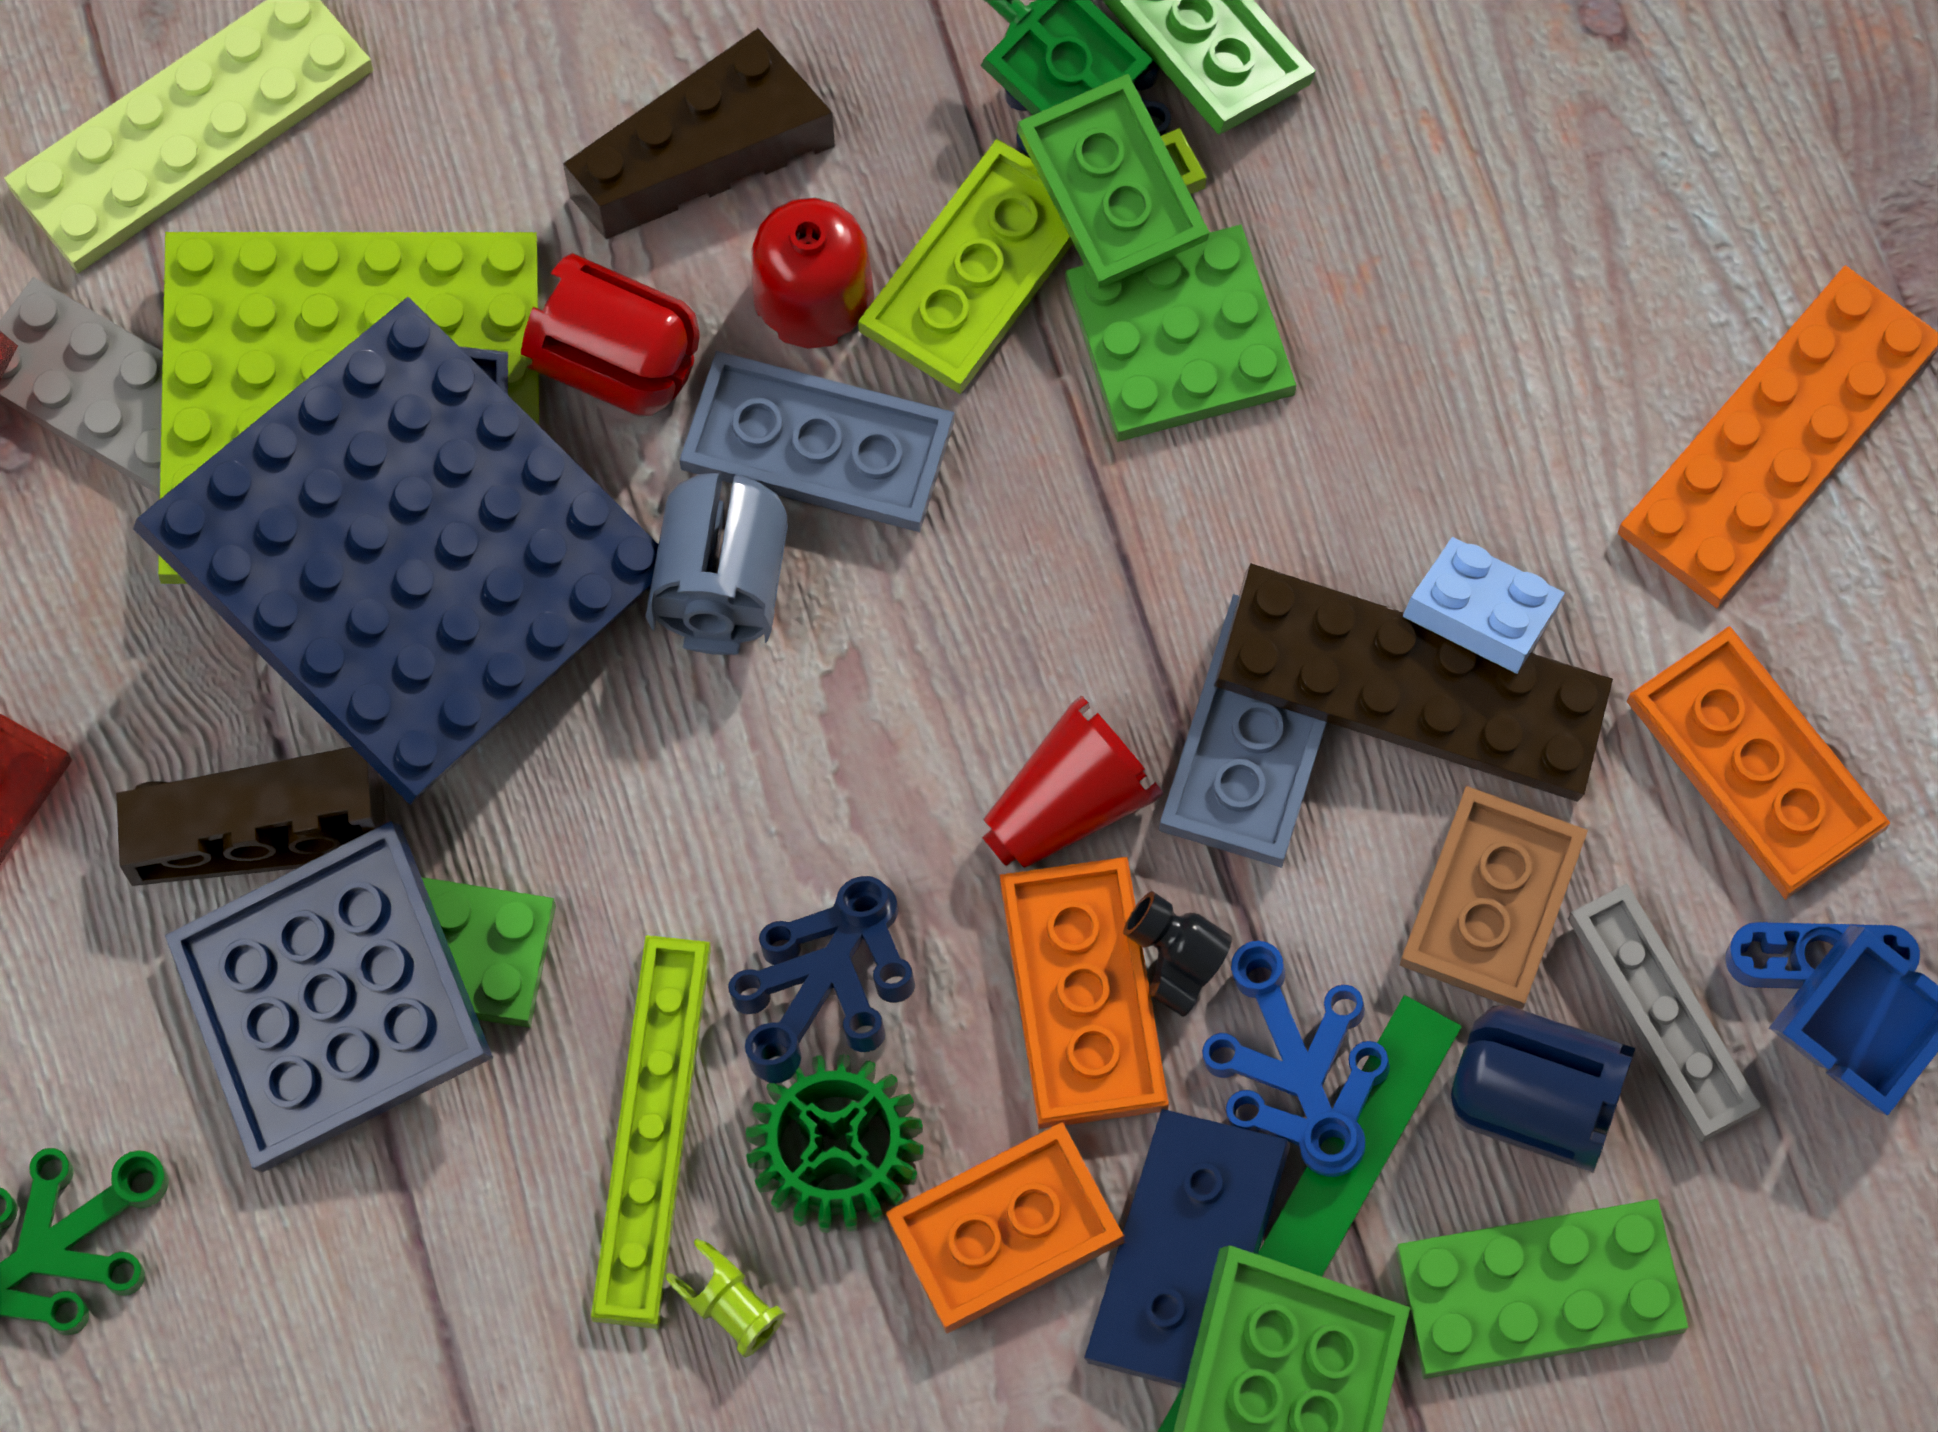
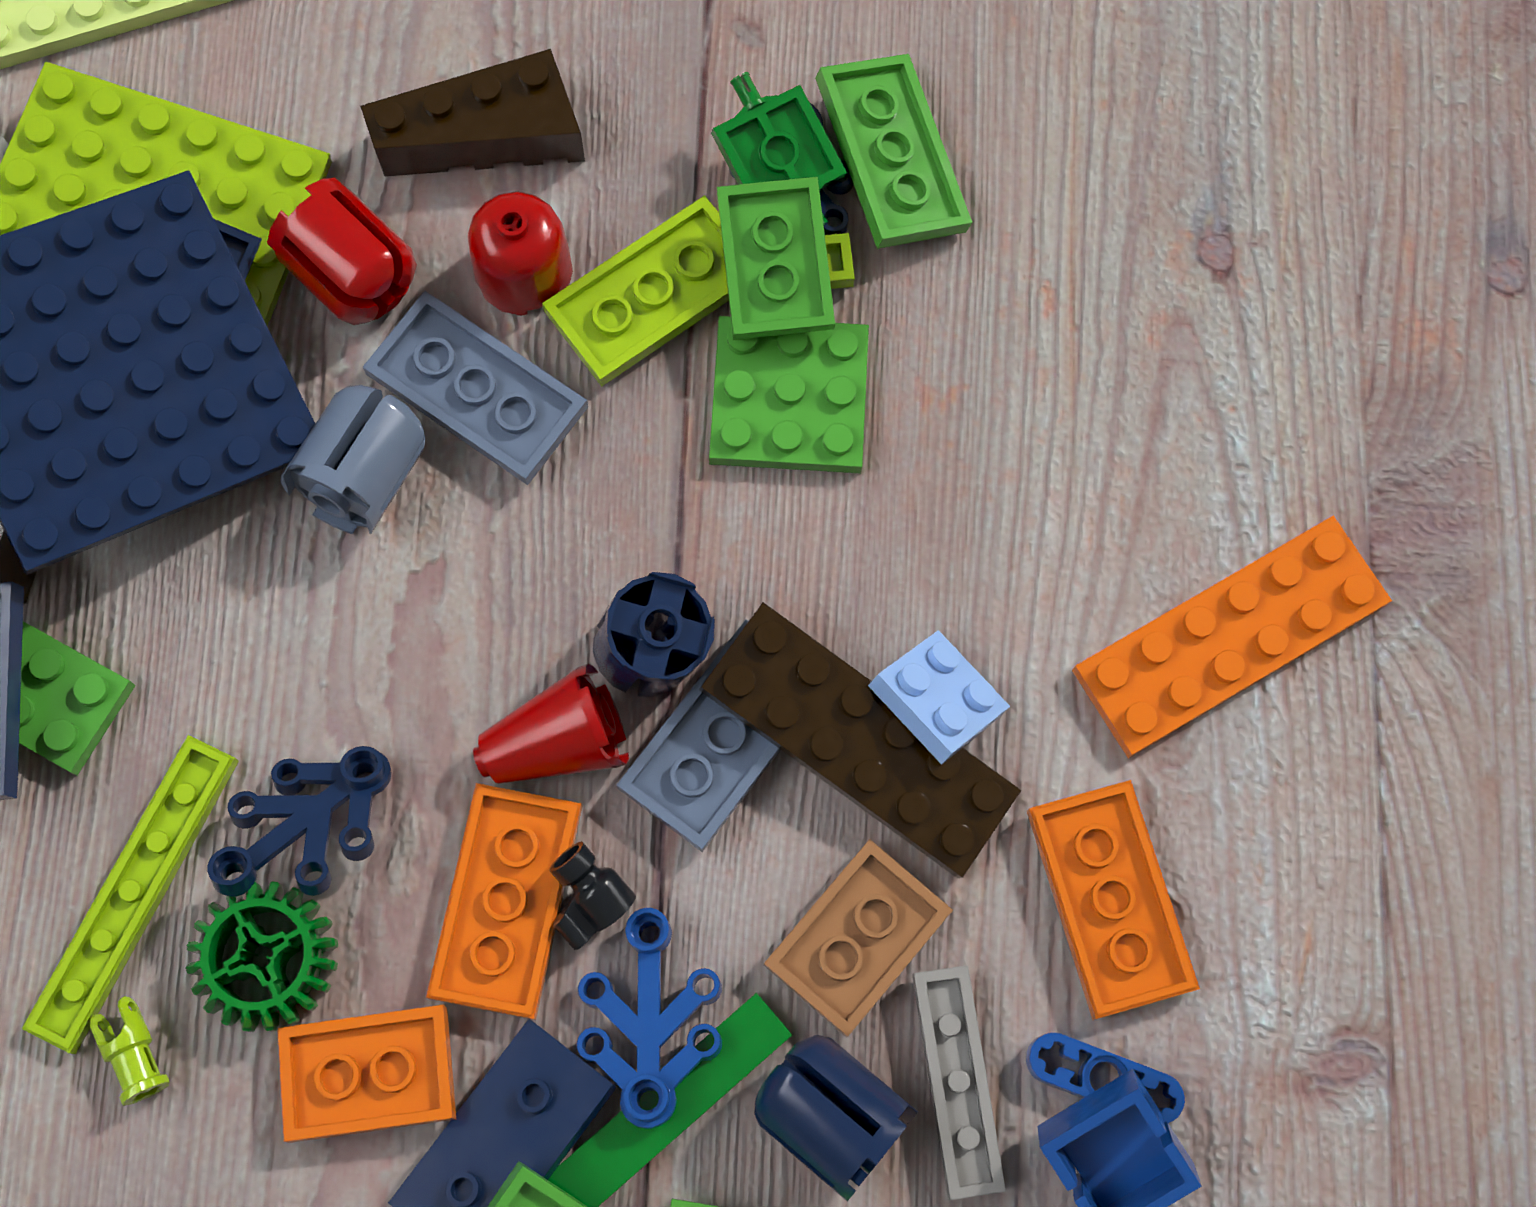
camera: 15 degrees right, 5 degrees up
none -> dark blue cylinder [593,572,715,698]

